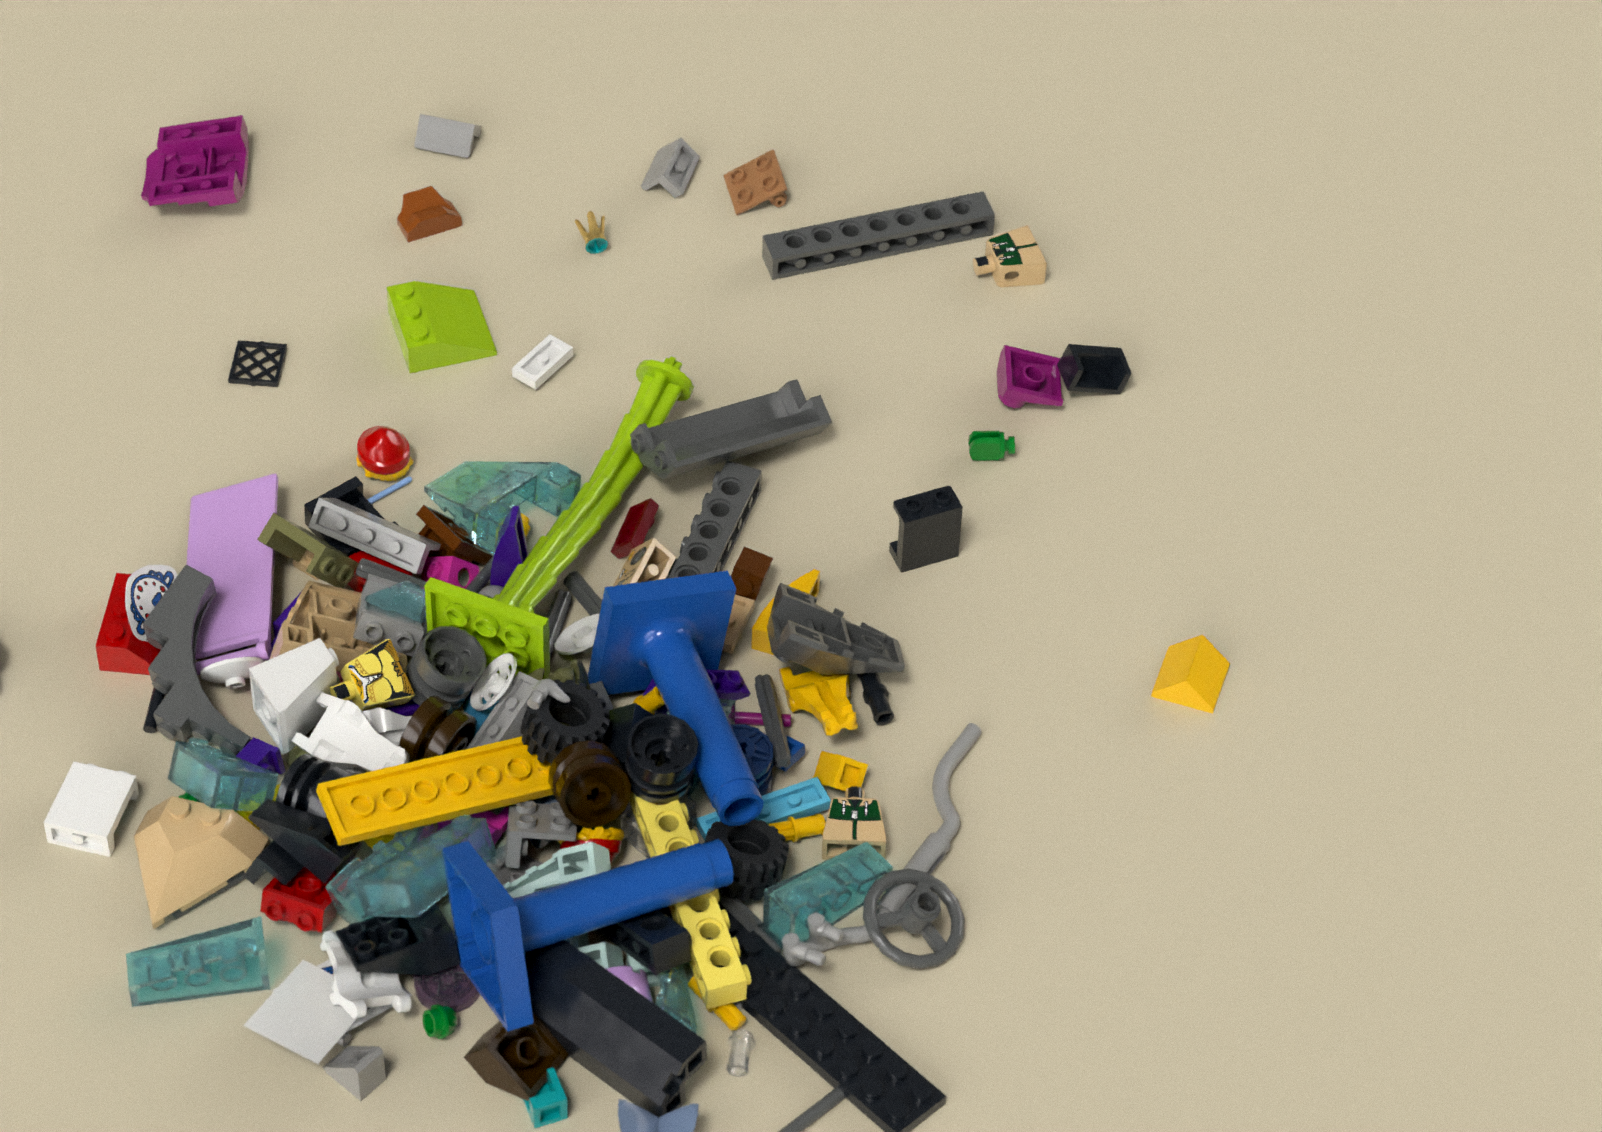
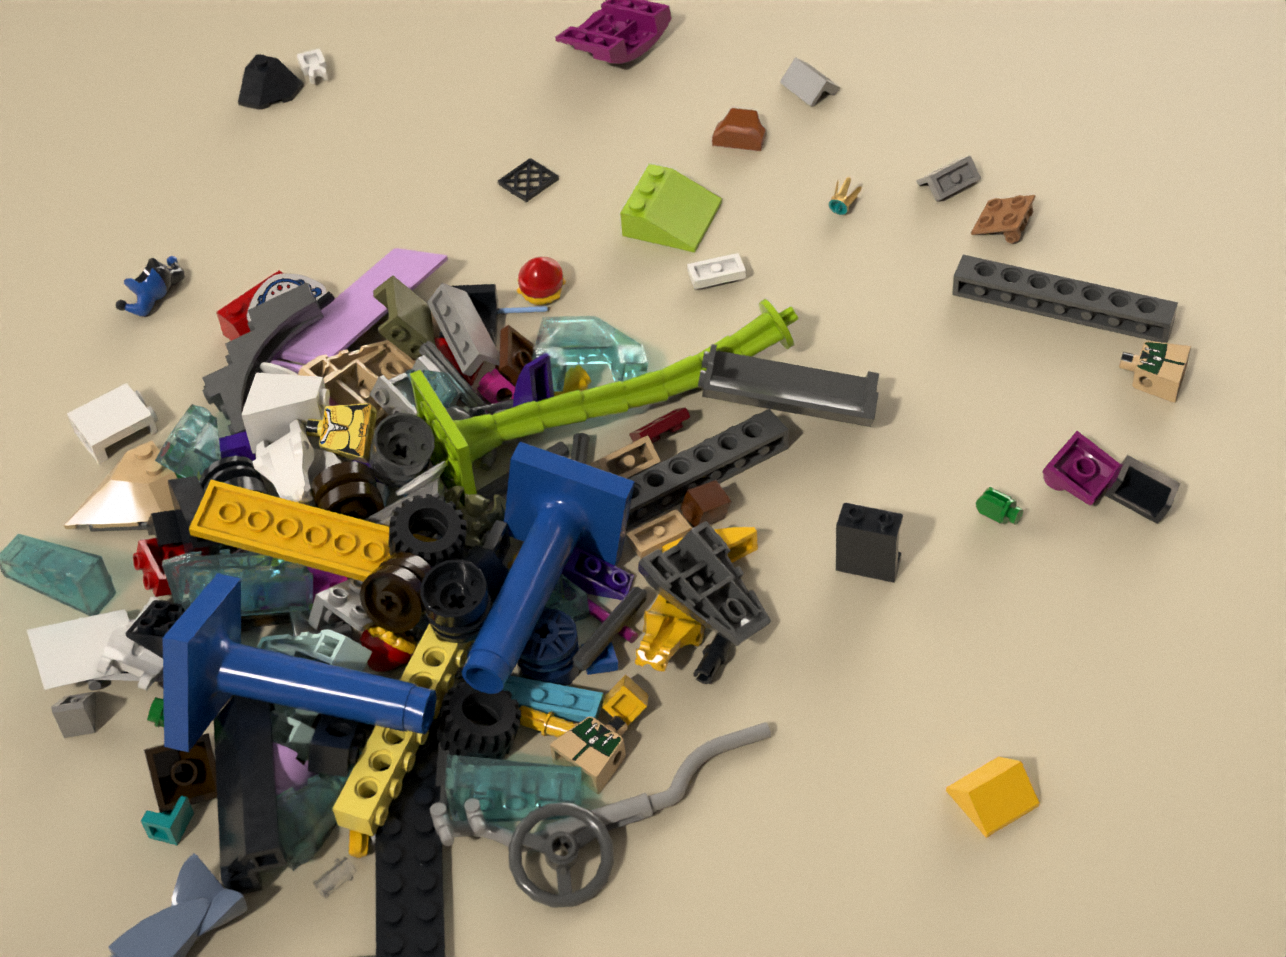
camera: 45 degrees right, 0 degrees up
light grey animal [527,679,570,710] -> none

